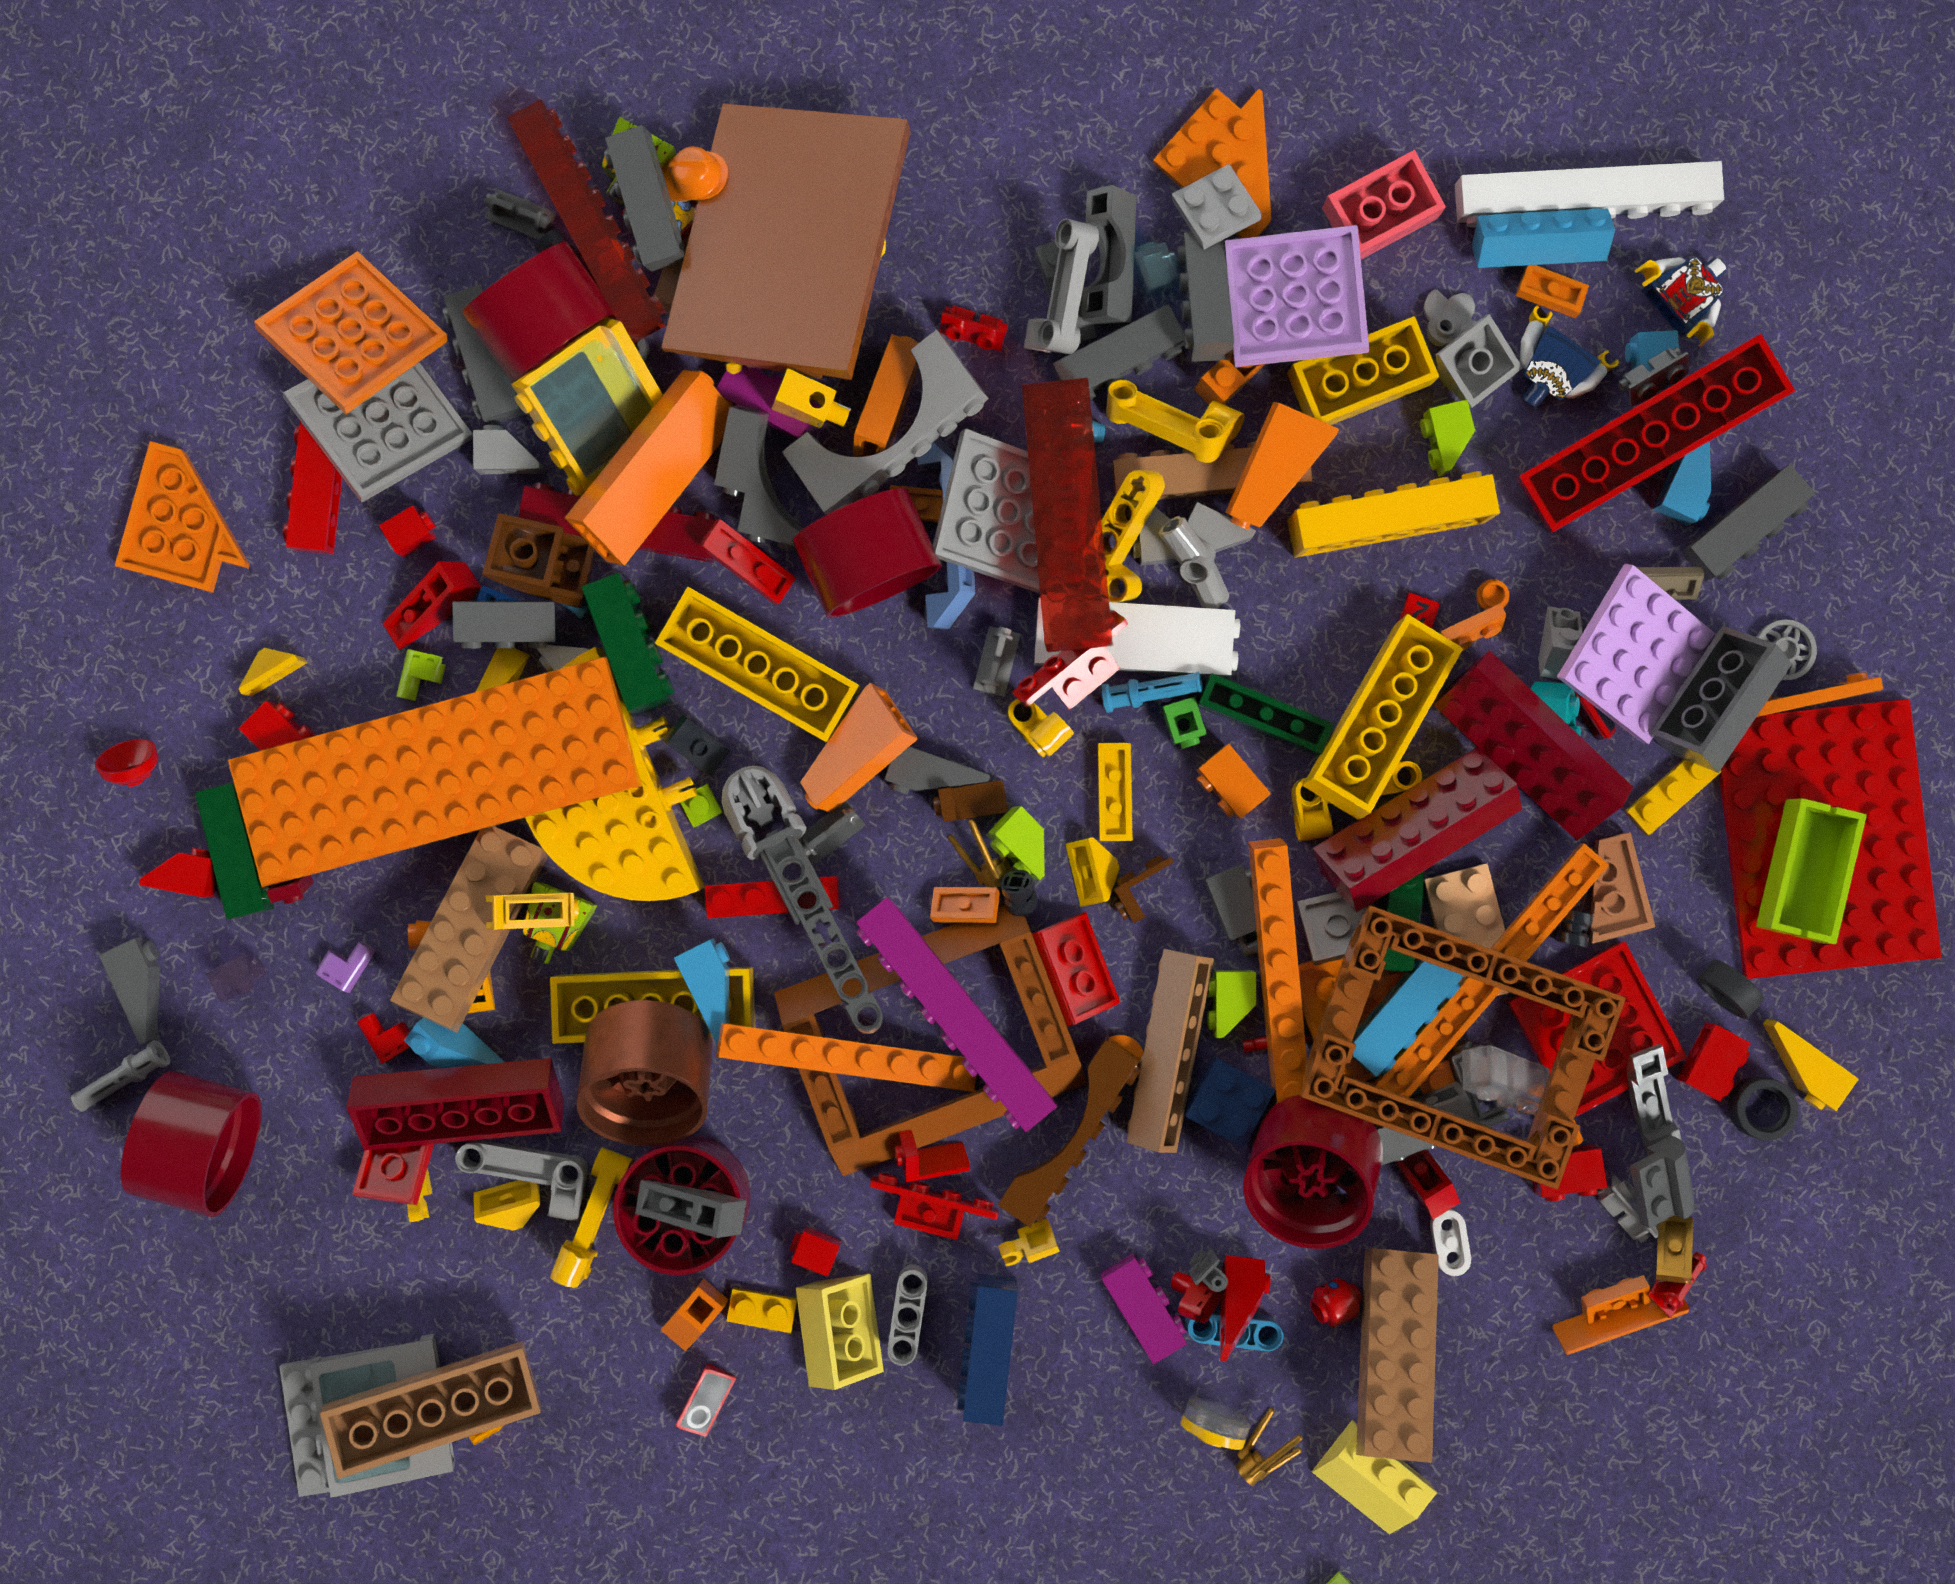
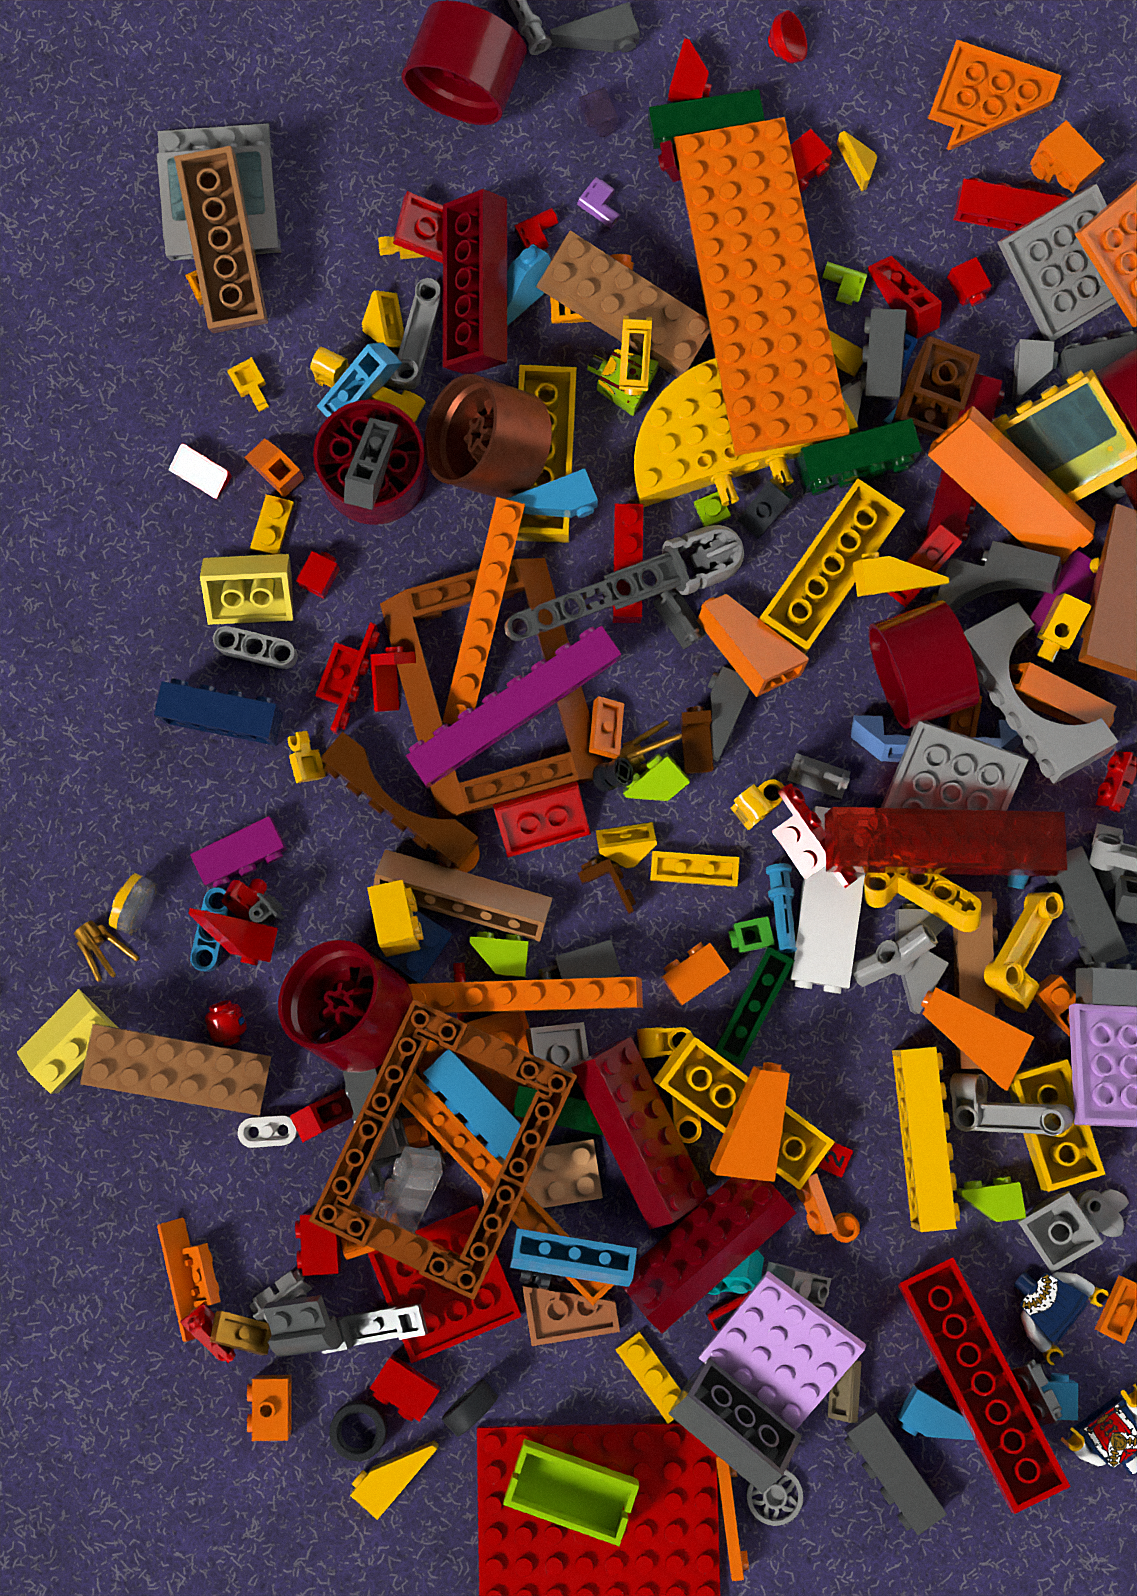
camera: 95 degrees right, 5 degrees down
none -> yellow plate [227,357,269,412]
none -> orange brick [247,1375,292,1441]
none -> dark azure slope [317,343,402,418]
none -> yellow brick [367,880,424,957]
none -> dark azure brick [510,1229,637,1287]
none -> orange slope [710,1062,790,1182]
none -> yellow slope [853,552,949,597]
none -> light grey piece [950,1073,1074,1136]
none -> orange brick [1030,120,1105,194]

